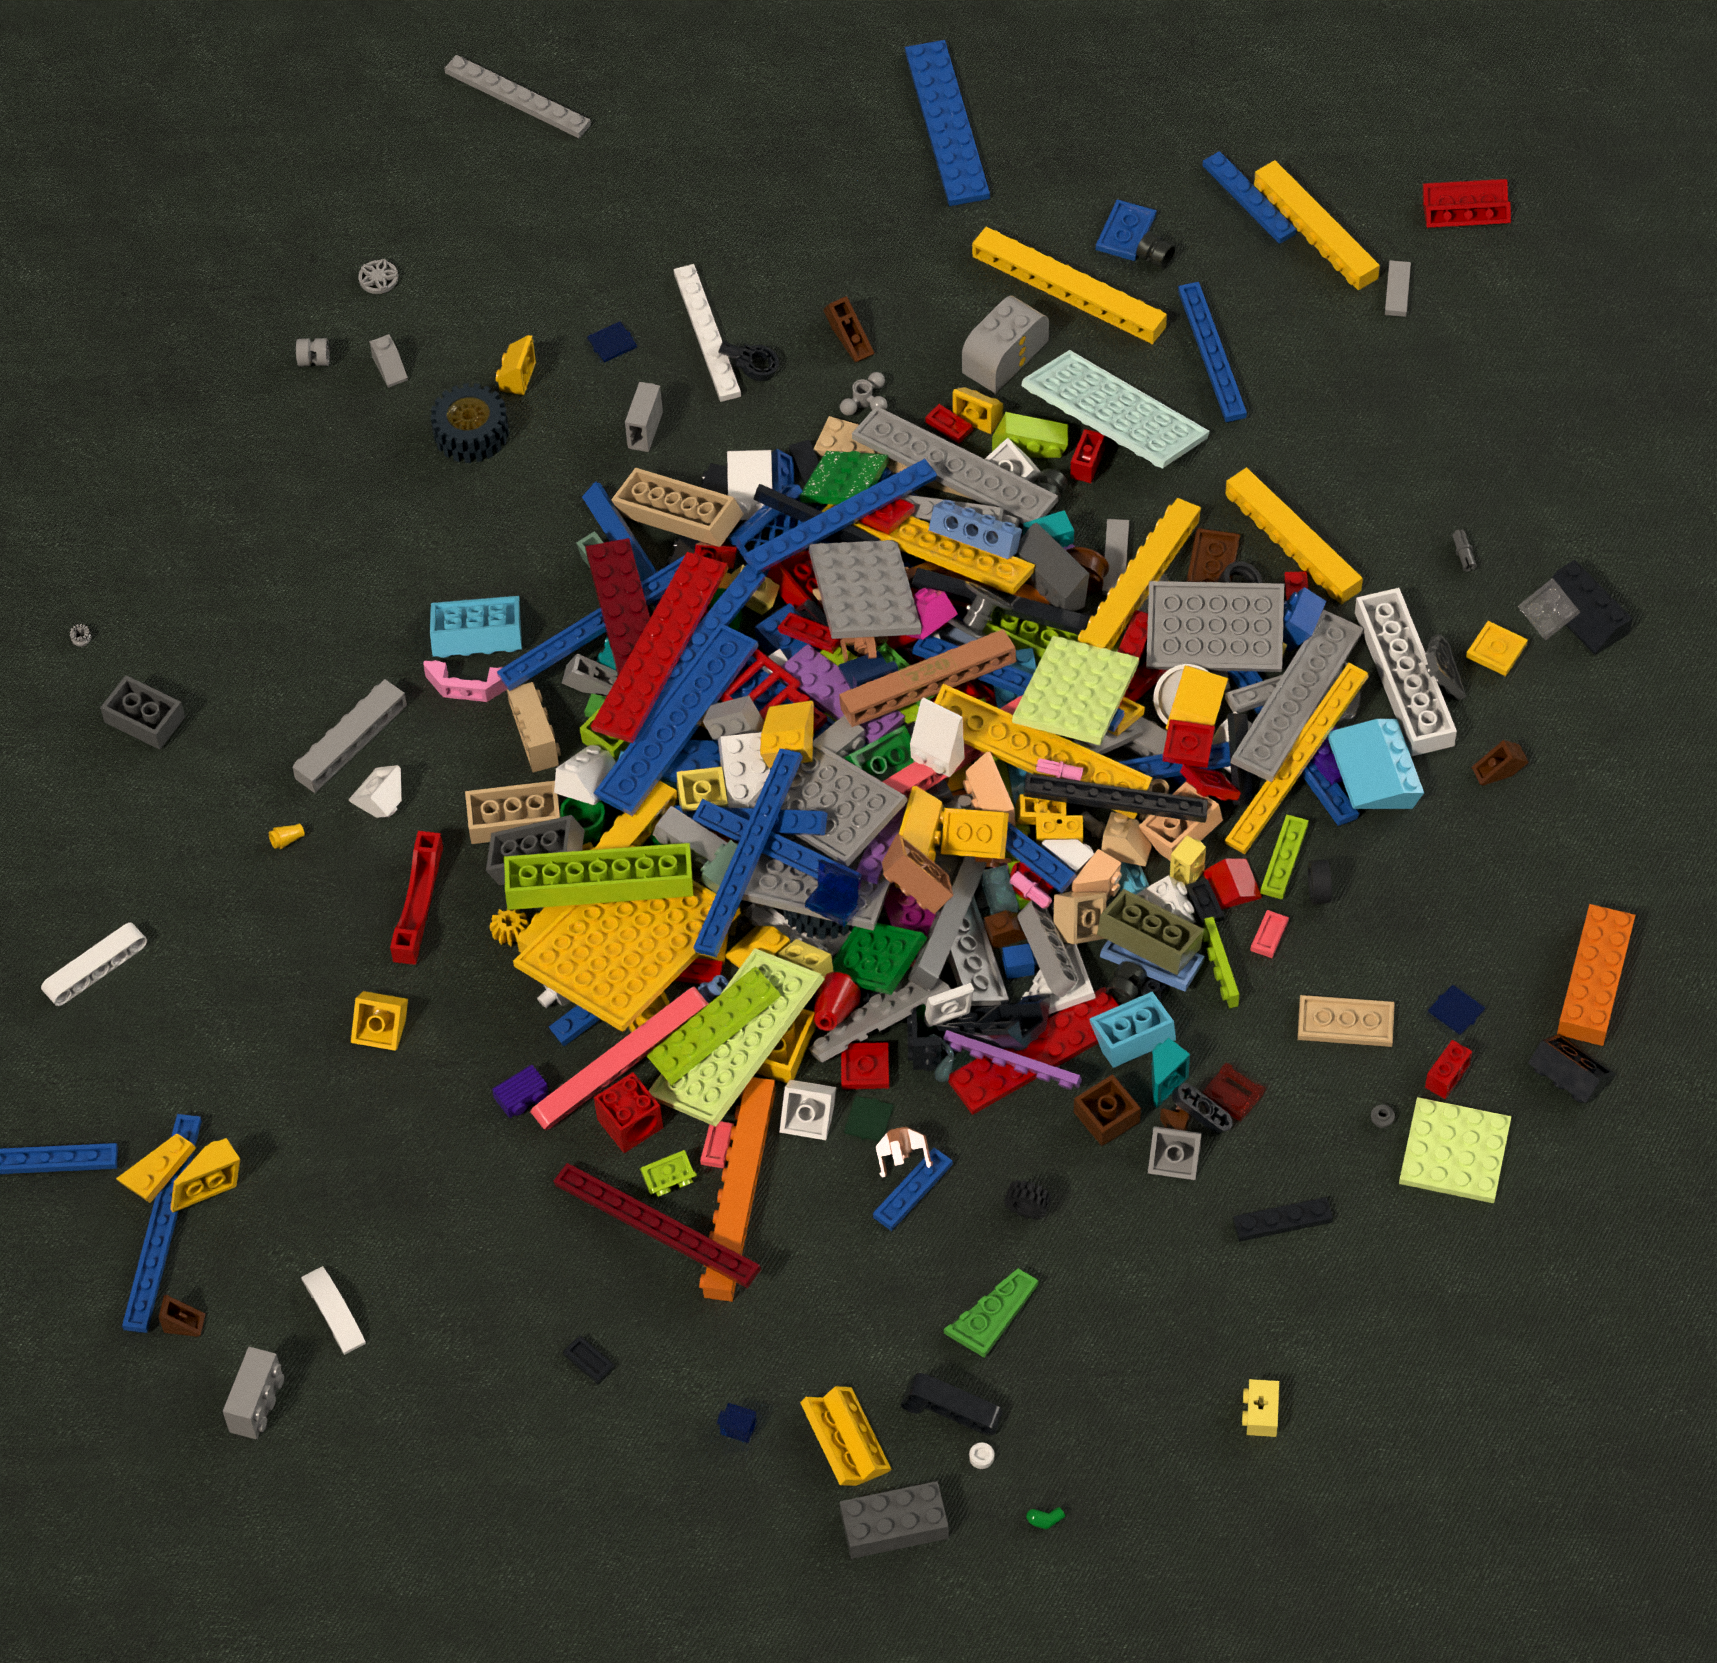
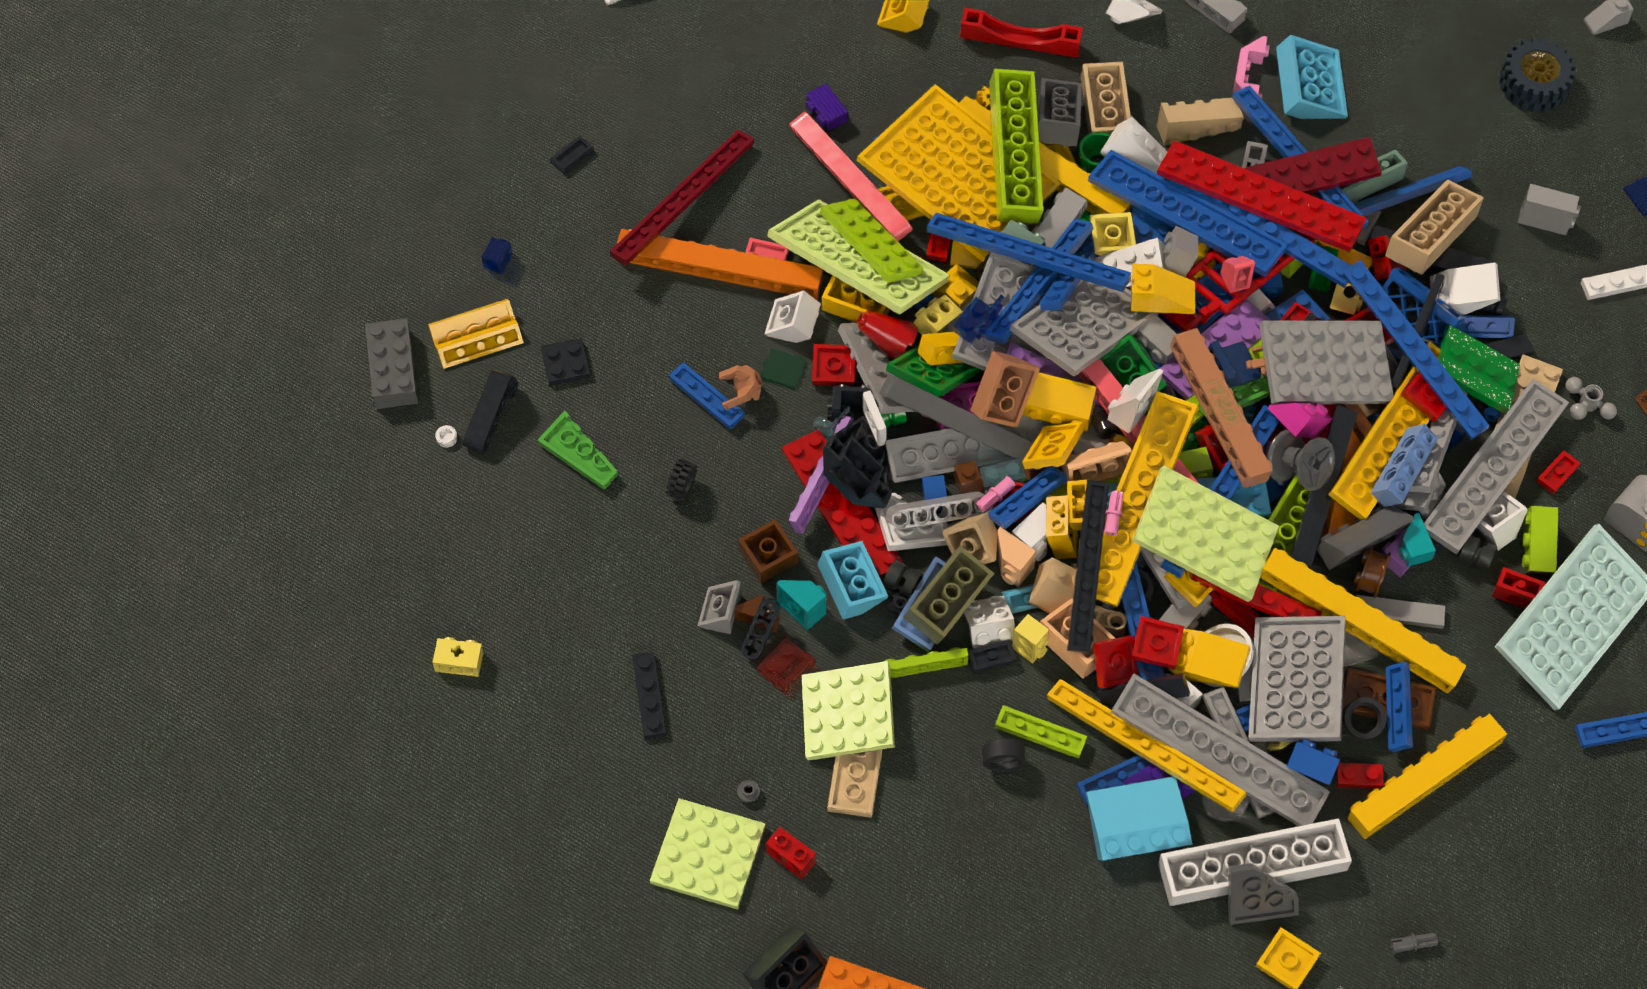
camera: 90 degrees right, 5 degrees up
yellow slope [496,335,536,395] -> none
red brick [594,1072,663,1153] -> none
lime bracket [640,1150,697,1197] -> none
medium blue bush [698,975,728,1003] -> none
black pin [718,340,779,381] -> none
yellow slope [953,387,1003,434] -> none
green arm [1026,1507,1065,1529] -> none
red slope [1203,859,1262,910] -> none
coral tile [1250,910,1289,958] -> none
clear blue piece [1428,985,1485,1035] -> none
reddish brown slope [1471,740,1529,786] -> none
none -> black plate [540,338,590,386]
none -> yellowish green plate [802,661,895,761]
none -> yellow brick [918,331,964,365]
none -> coral slope [1221,256,1255,293]
none -> blue plate [1386,662,1413,752]

